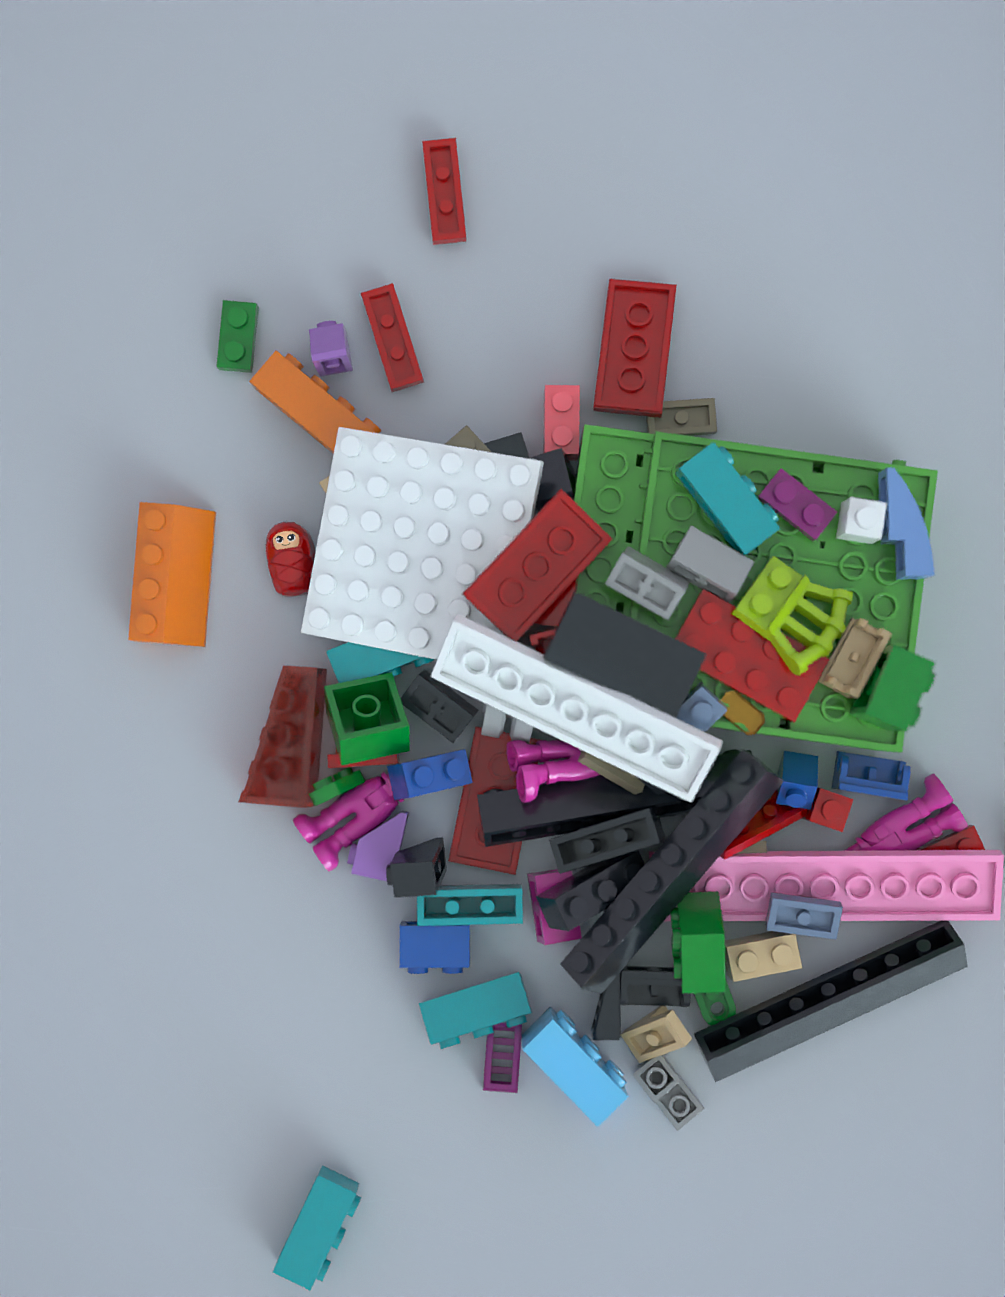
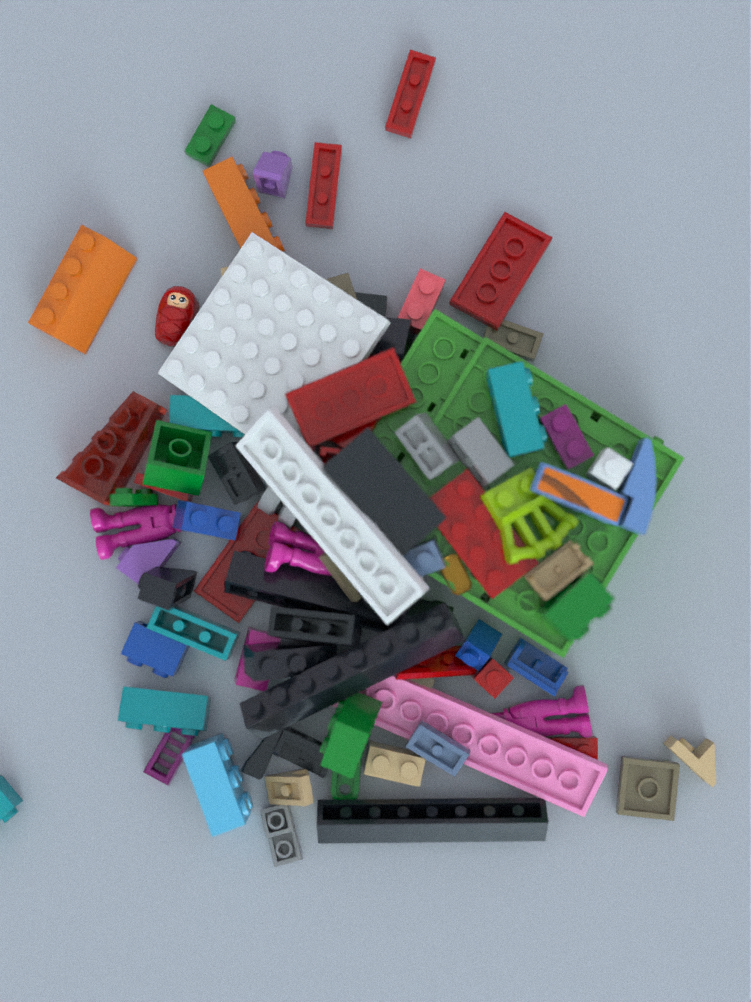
camera: 30 degrees right, 0 degrees up
none -> slope [530,462,628,526]

